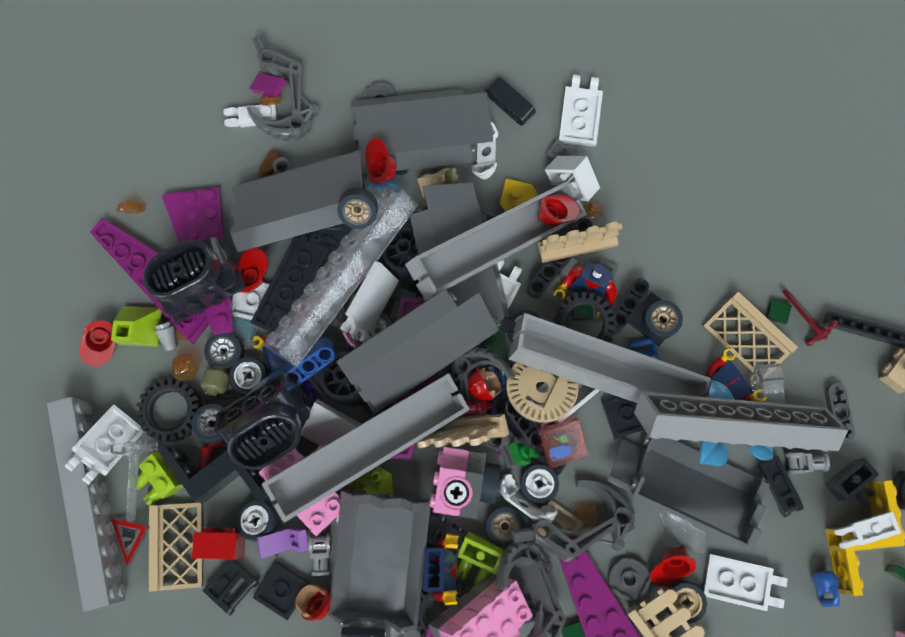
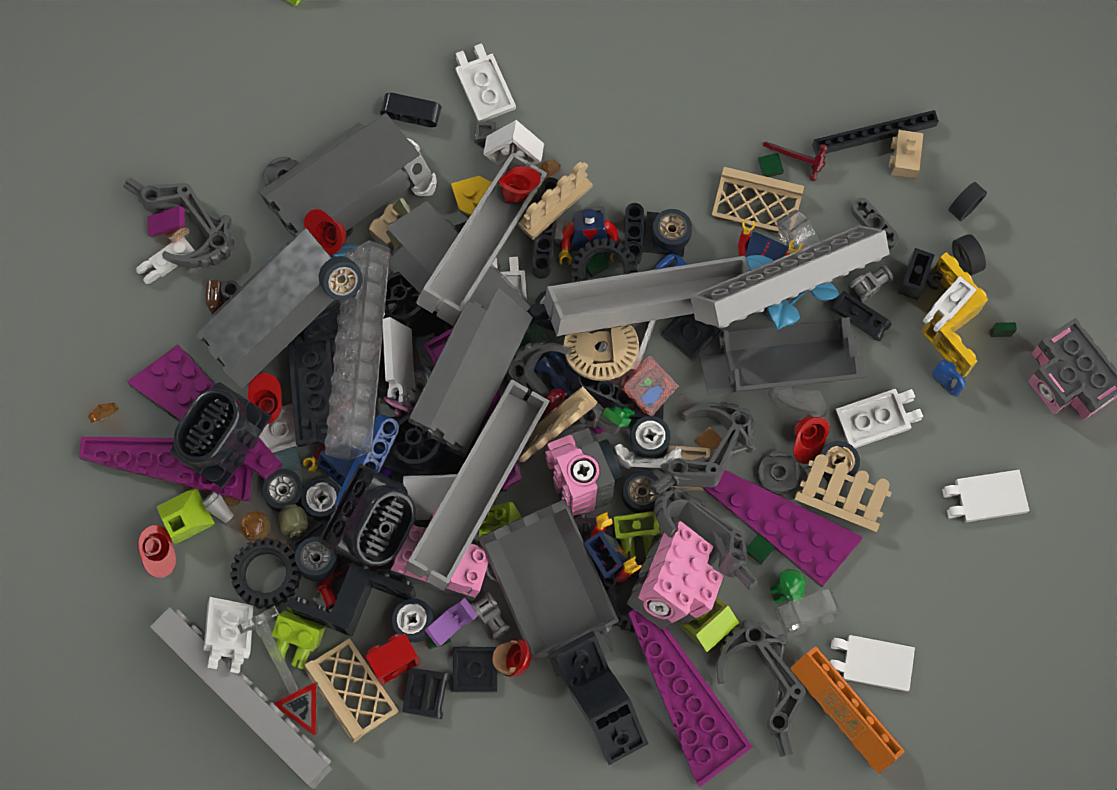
camera: 35 degrees left, 5 degrees down
piece [468,368,502,401] -> none

